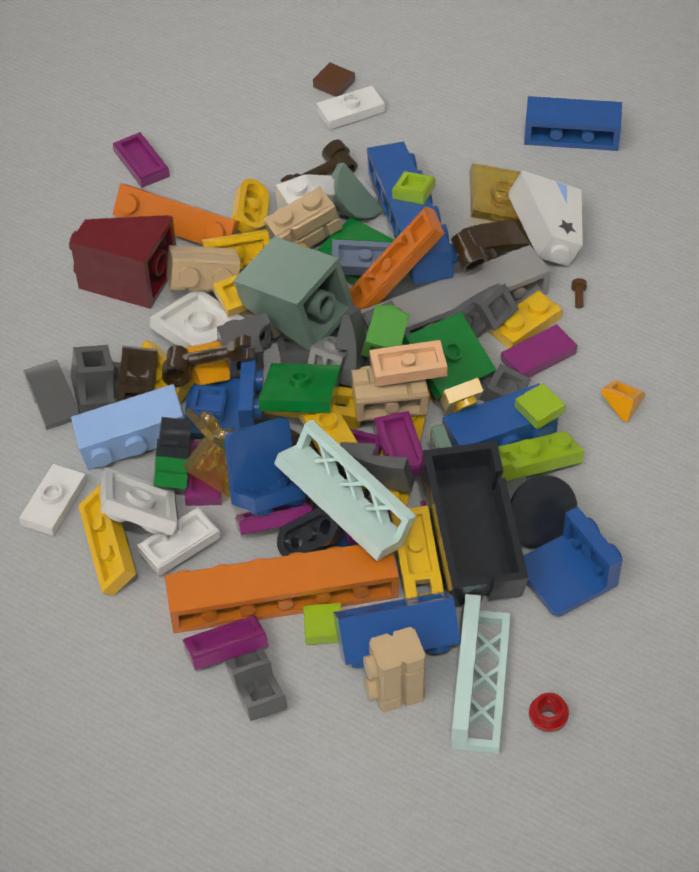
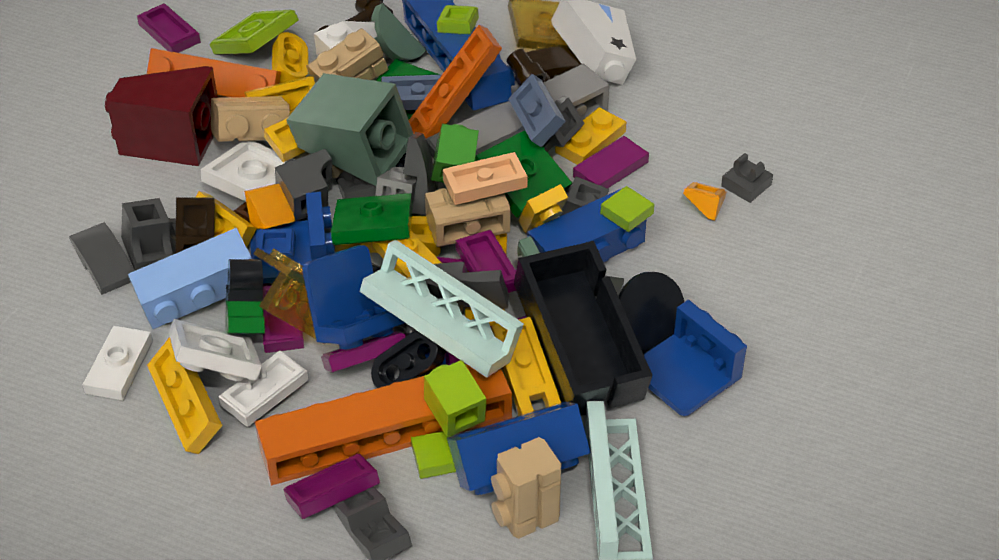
camera: 10 degrees left, 5 degrees down
dark brown brick [162,335,255,387] -> none
lime plate [498,431,585,481] -> none
red plate [529,692,569,732] -> none
reddish brown piece [571,278,587,309] -> none
none -> lime tile [209,9,299,54]
none -> lime brick [424,360,486,438]
none -> sand blue plate [508,74,566,147]
none -> dark grey tile [721,153,773,203]

